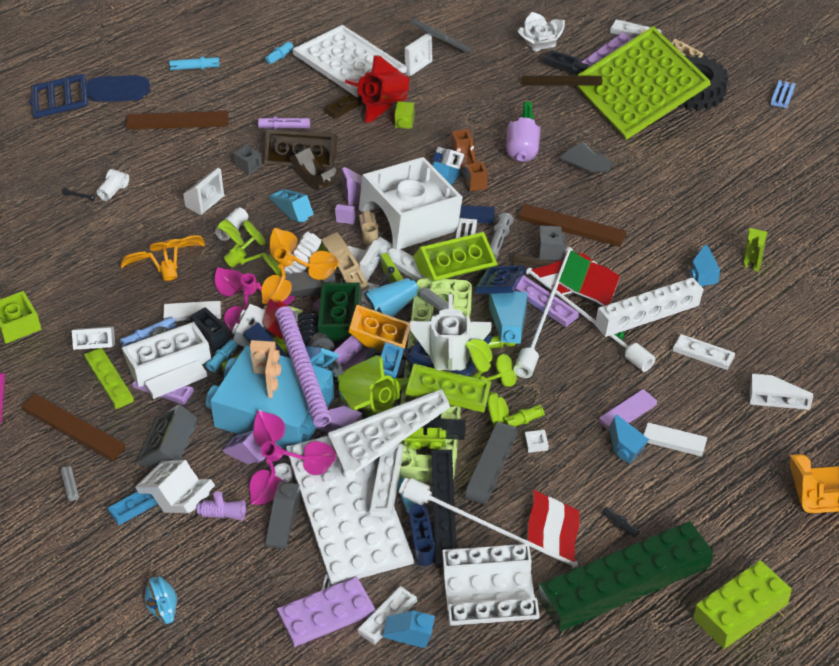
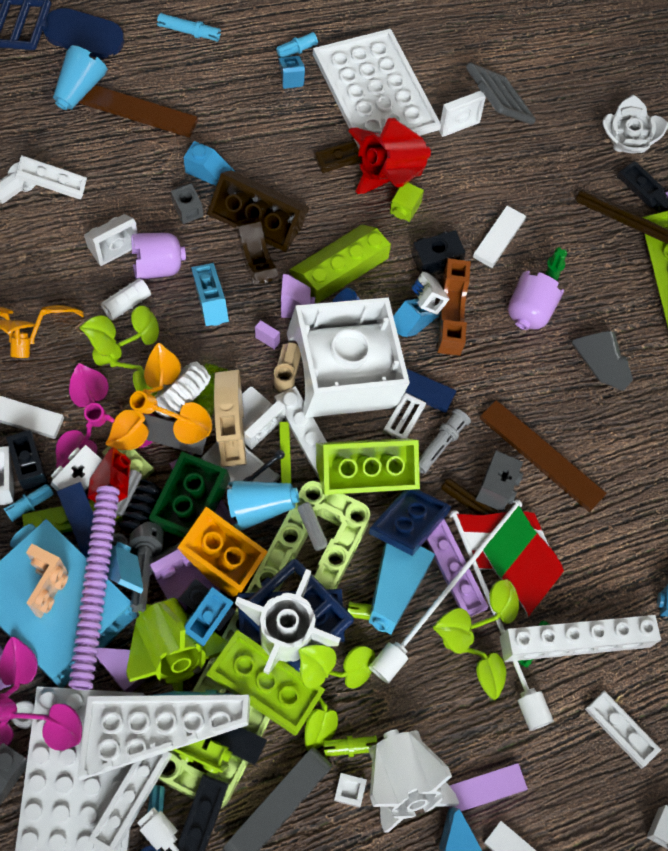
camera: 15 degrees right, 20 degrees up
lavender pin [258,116,310,130] -> none
none -> white tile [15,155,87,200]
none -> medium azure cone [53,45,108,110]
none -> lavender cylinder [131,233,186,279]
none -> dark azure slope [184,141,235,186]
none -> dark azure slope [278,56,305,89]
none -> lime slope [289,225,391,304]
none -> white brick [369,729,459,833]
none -> black brick [411,230,466,274]
none -> lime plant [433,579,519,700]
none -> white tile [473,206,526,268]

